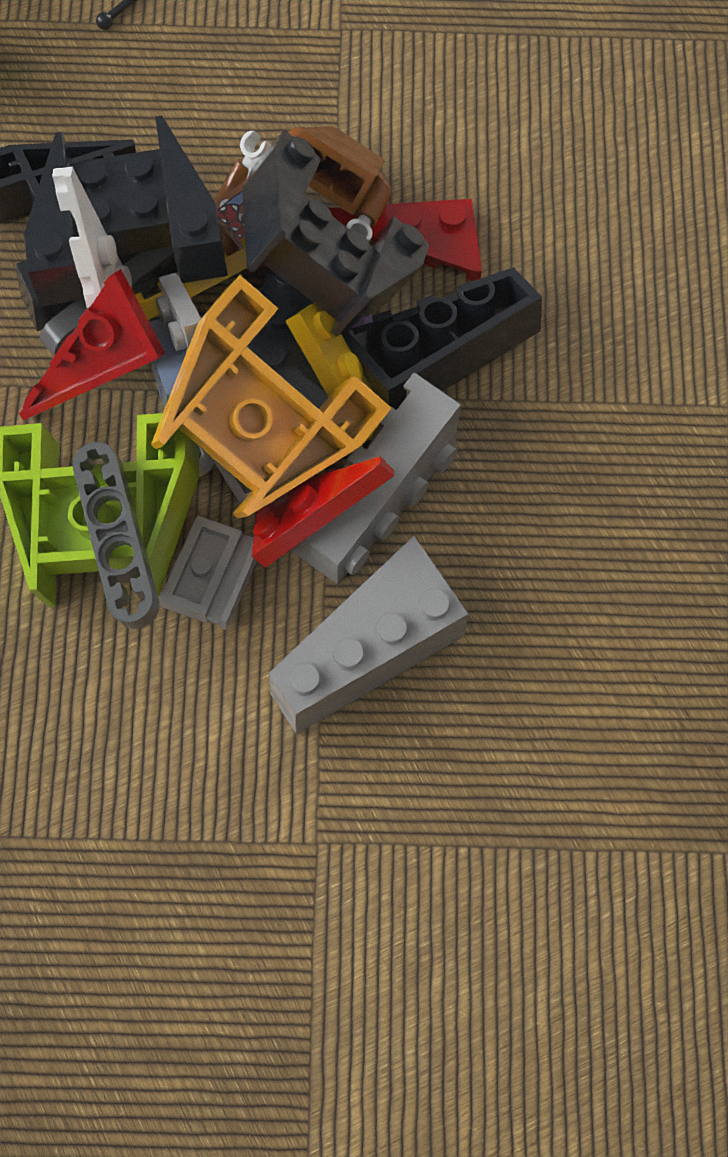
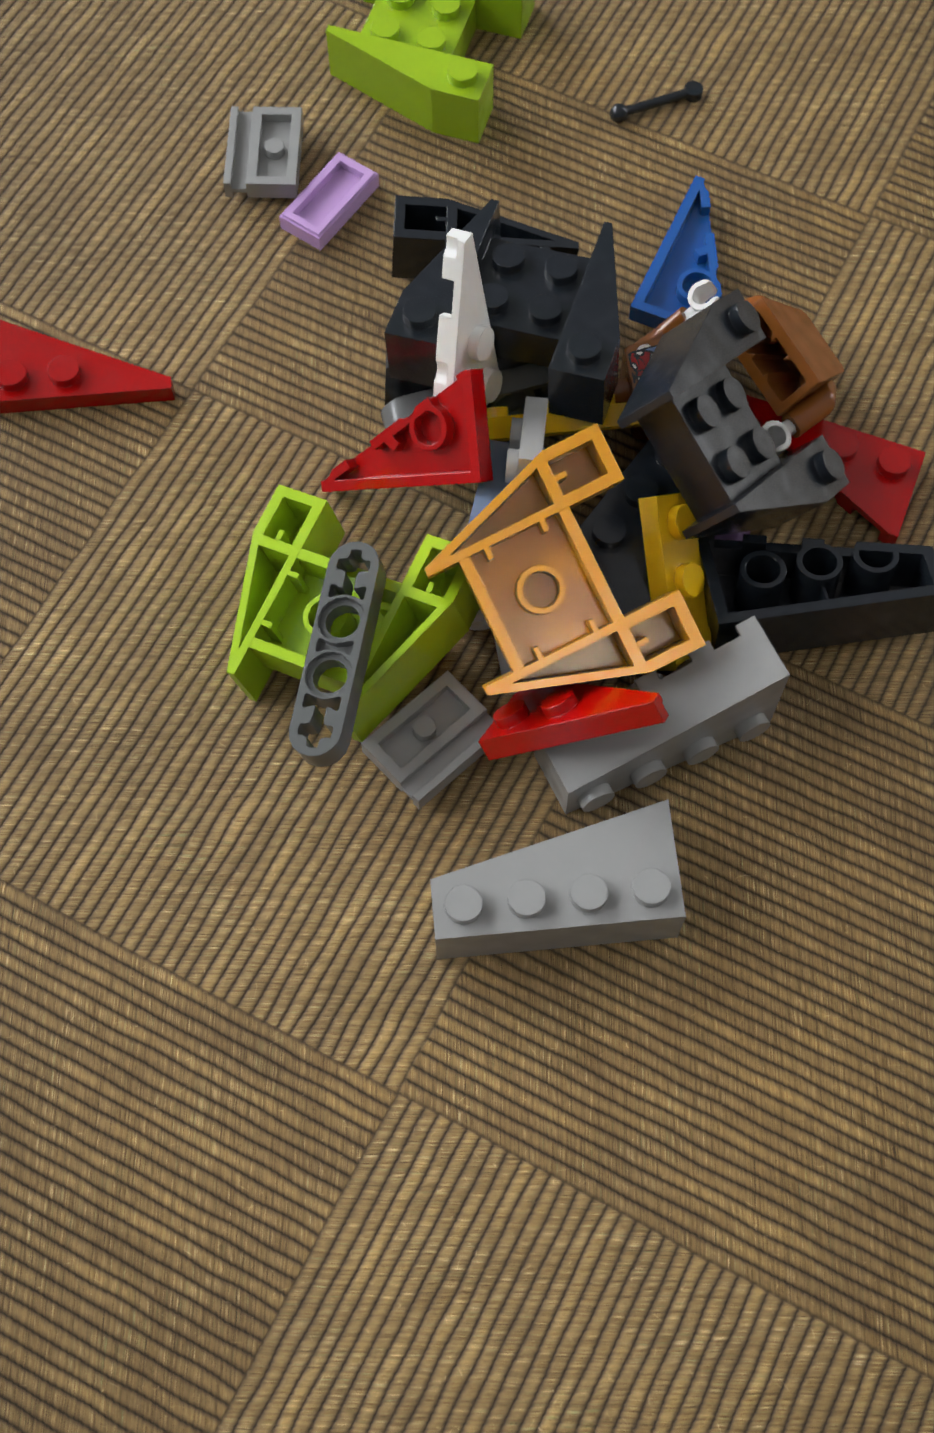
camera: 30 degrees right, 0 degrees up
none -> blue wing [628,175,722,328]

